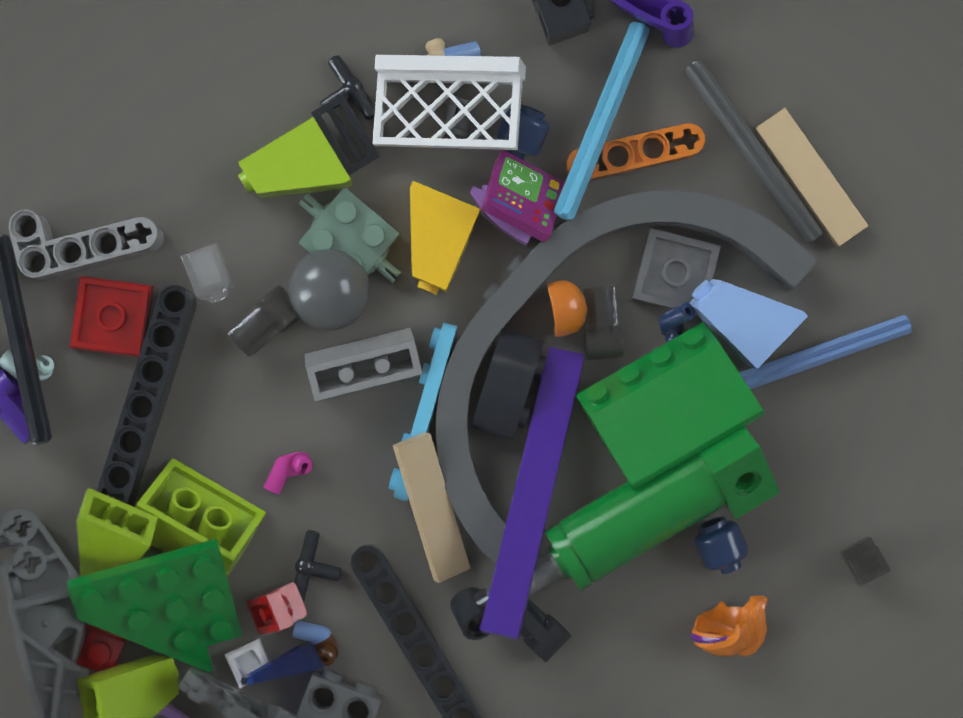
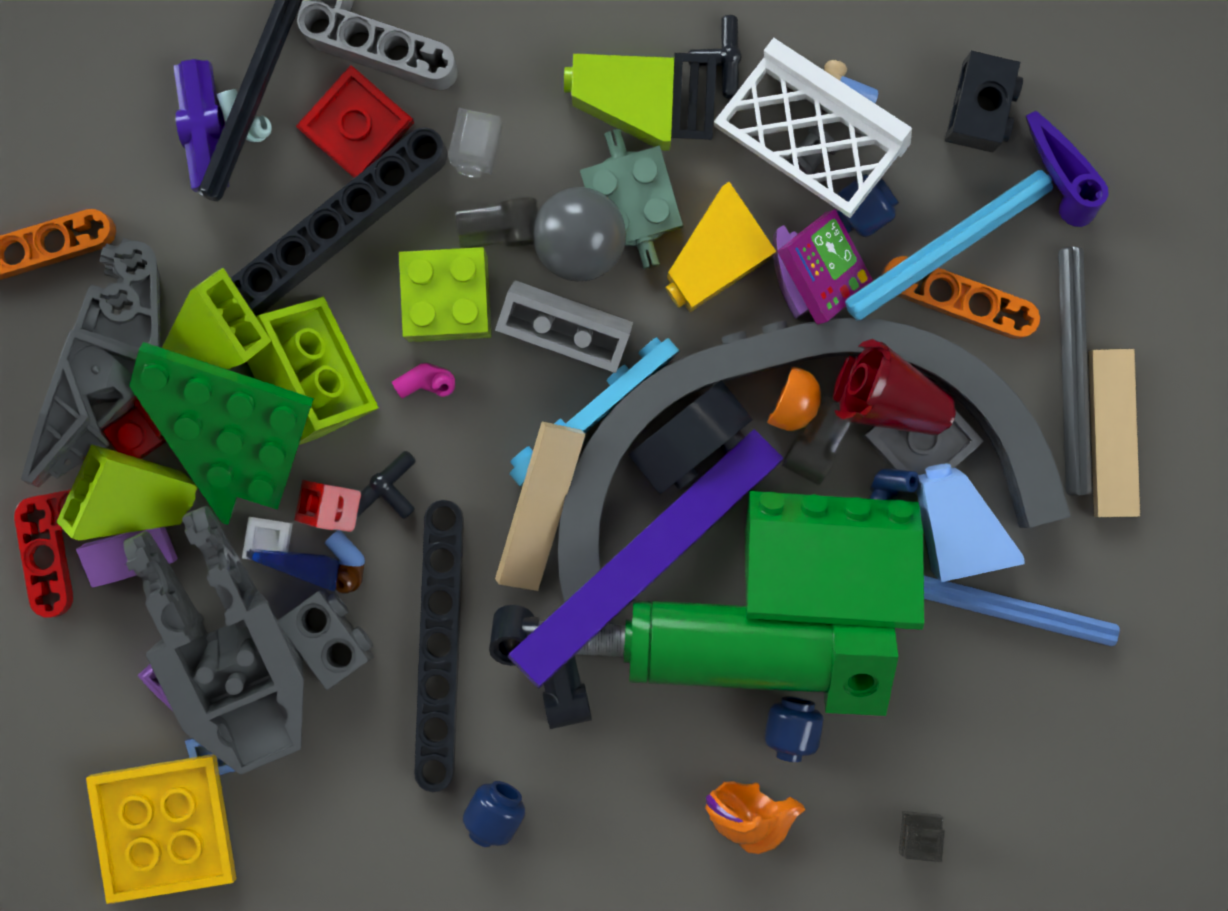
camera: 30 degrees right, 0 degrees up
none -> lime brick [399,247,492,342]
none -> dark red cone [833,339,956,435]

